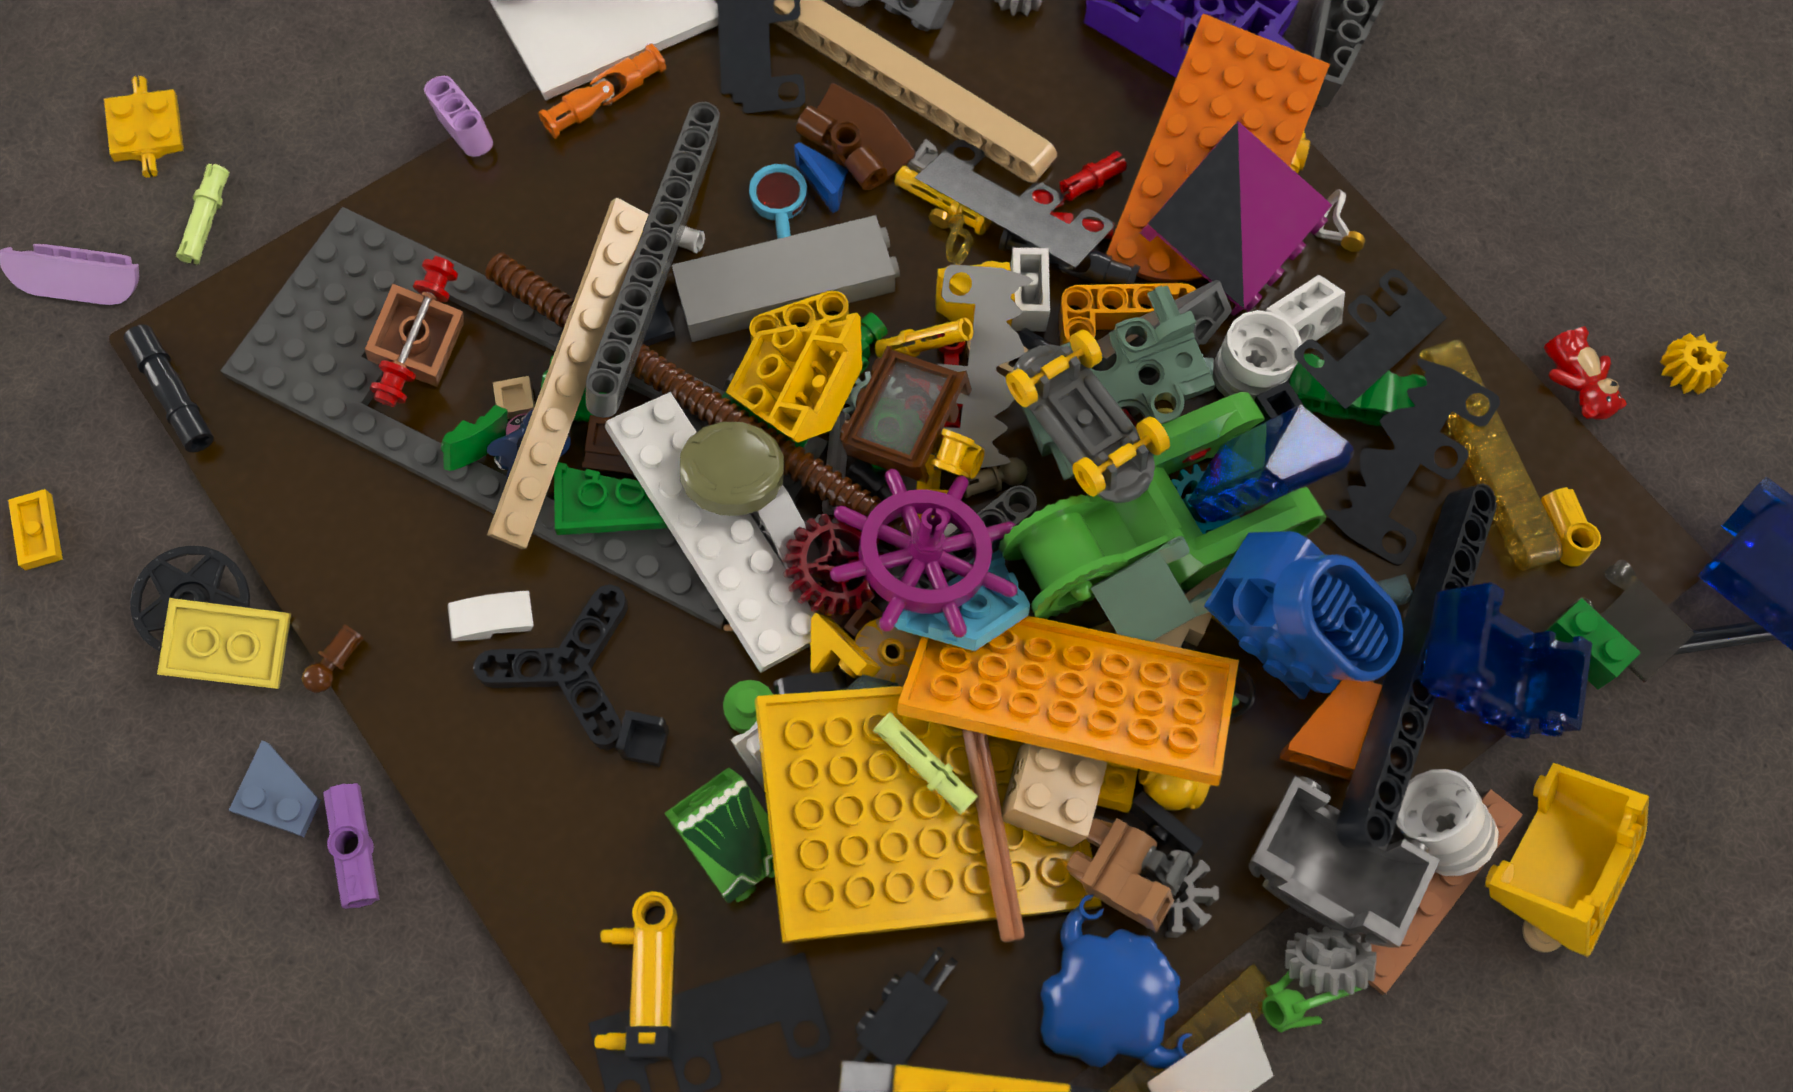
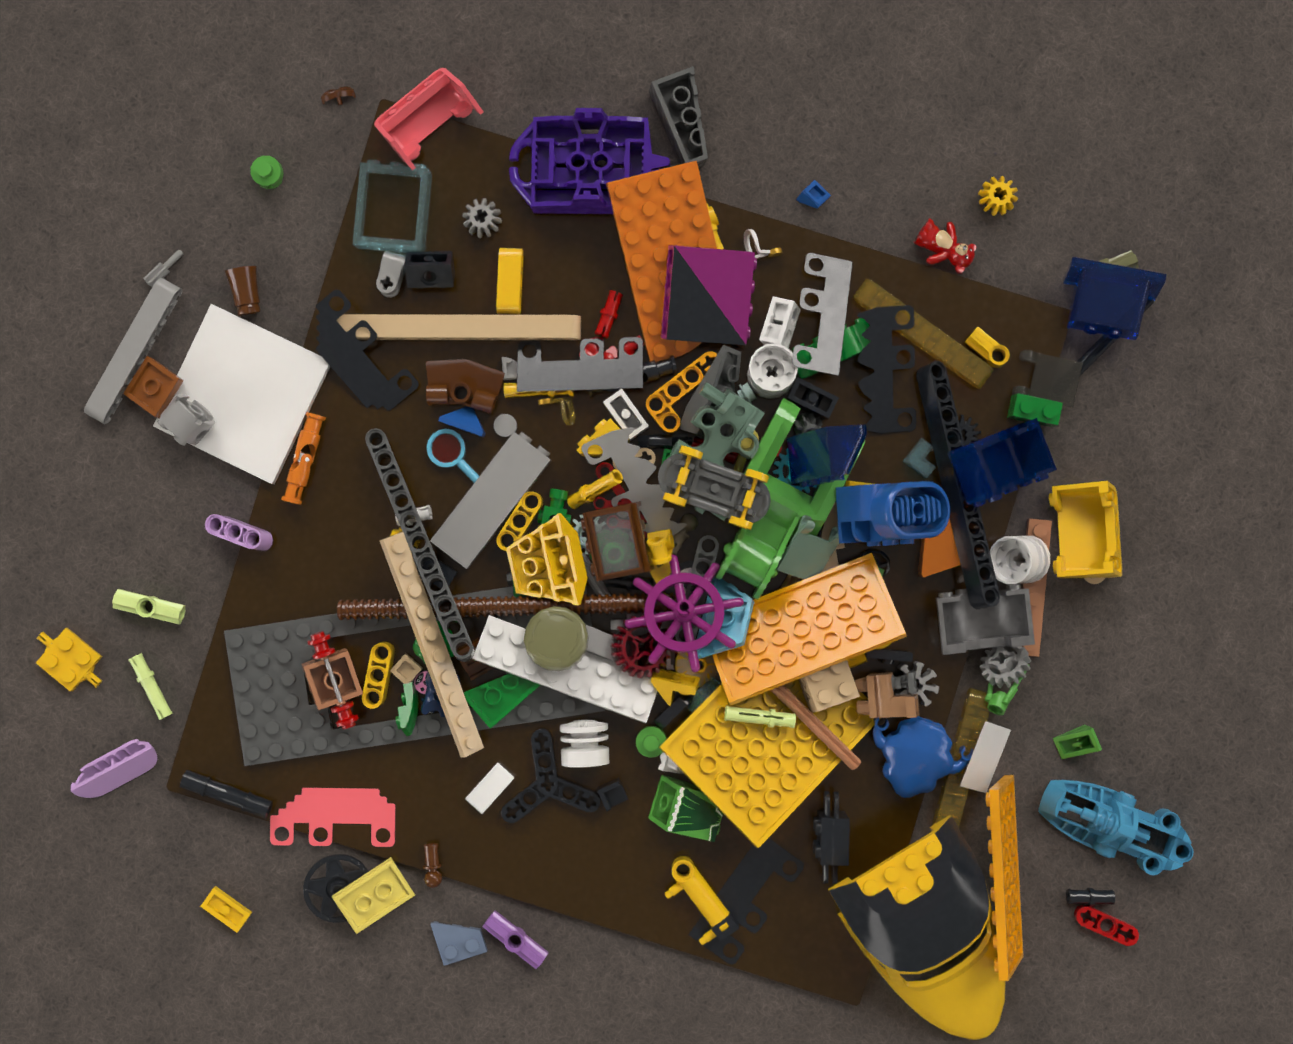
camera: 35 degrees left, 20 degrees up
none -> yellowish green piece [112,589,186,624]
none -> coral piece [270,788,395,847]
none -> yellow beam [362,642,395,709]
none -> light grey tile [494,414,517,437]
none -> yellow beam [496,248,523,315]
none -> white wheel [560,720,609,767]
none -> blue slope [796,180,831,209]

